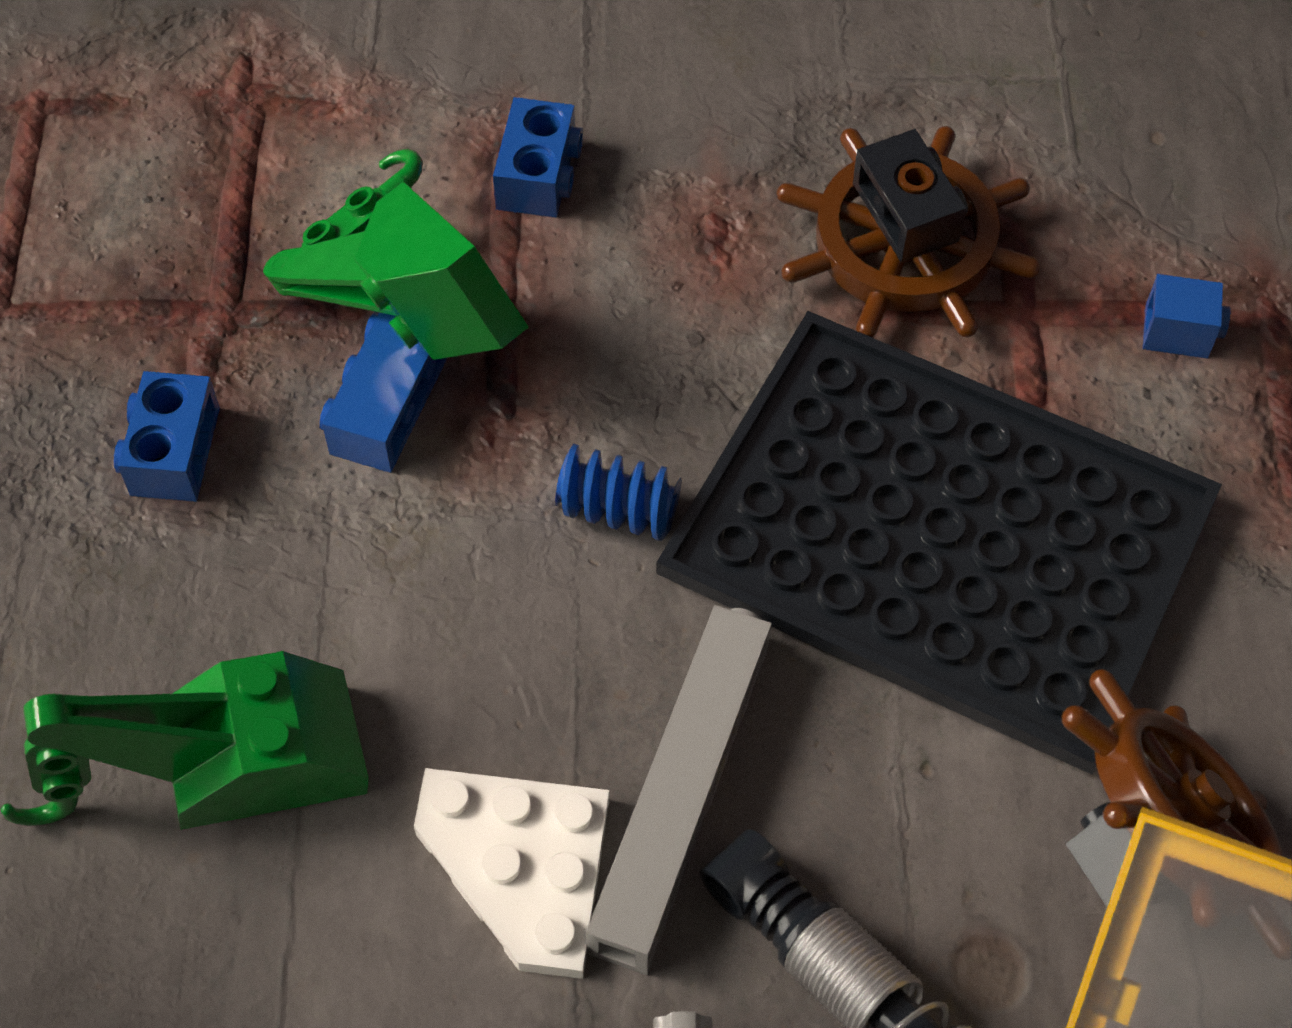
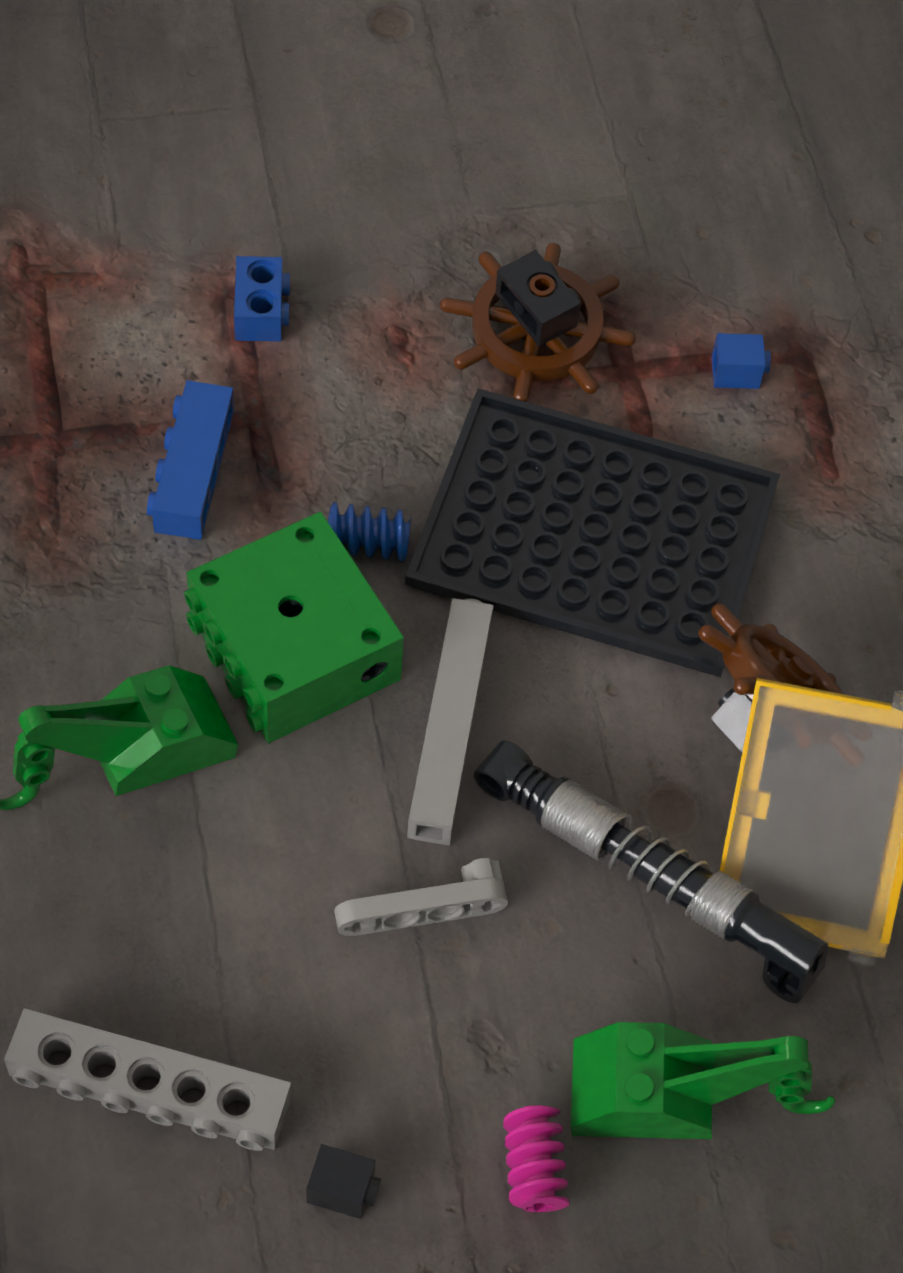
camera: 15 degrees left, 0 degrees up
blue brick [114,371,220,502] -> none
green slope [263,149,529,360] -> none
white plate [414,768,609,979] -> none
none -> green gear [184,511,404,744]

